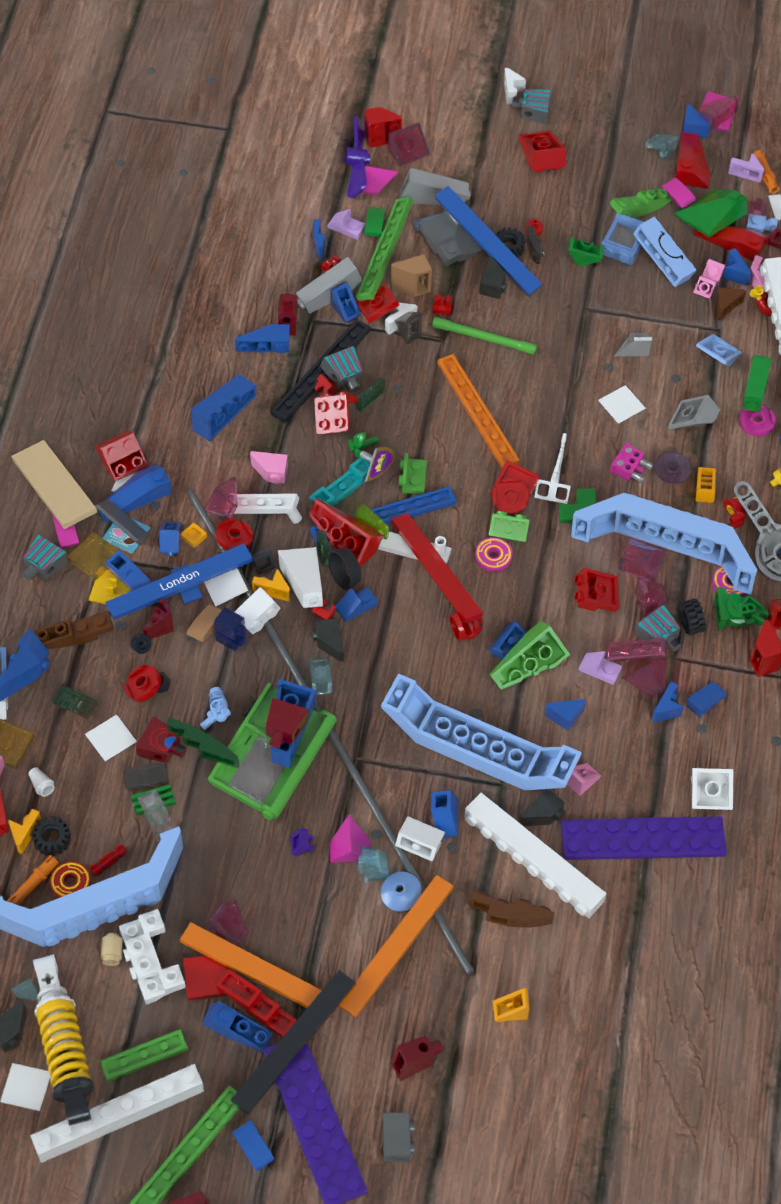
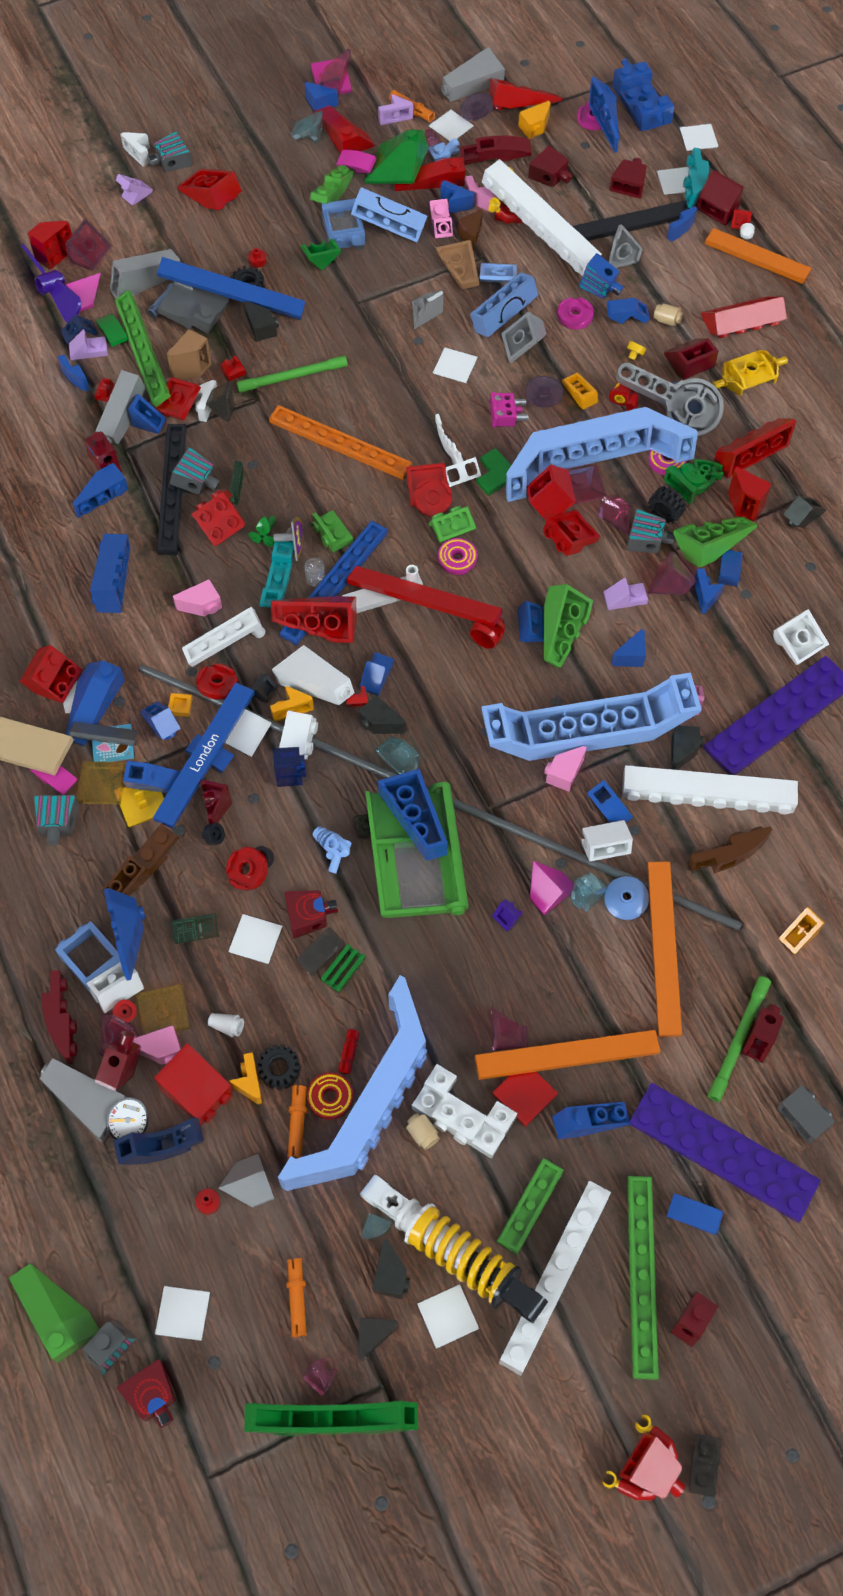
camera: 35 degrees left, 5 degrees up
clear slope [137,790,174,841] -> none
dark green slope [166,717,240,768] -> none
medium nougat slope [187,604,225,642] -> none
clear pink slope [204,477,238,518] -> none
red slope [215,969,297,1038] -> none
black tile [231,970,356,1115] -> none
dark red torso [266,698,309,749] -> none
red tile [314,374,339,397] -> none
clear green tile [316,530,330,566] -> none
black tyre [328,548,361,590] -> none
clear neon green slope [355,503,389,540] -> none
clear smoke slope [527,226,544,264] -> none
clear pink plate [607,638,667,662] -> none
green slope [742,355,772,413] -> none
none -> dark blue bracket [61,314,98,345]
none -> lavender slope [116,174,153,205]
none -> clear wheel [304,558,325,586]
none -> medium nougat wing [436,240,480,289]
none -> medium blue brick [470,272,538,337]
none -> red slope [526,464,576,521]
none -> bright pink slope [544,746,587,792]
none -> bright green wedge [673,517,757,568]
none -> bright green piece [707,976,771,1102]

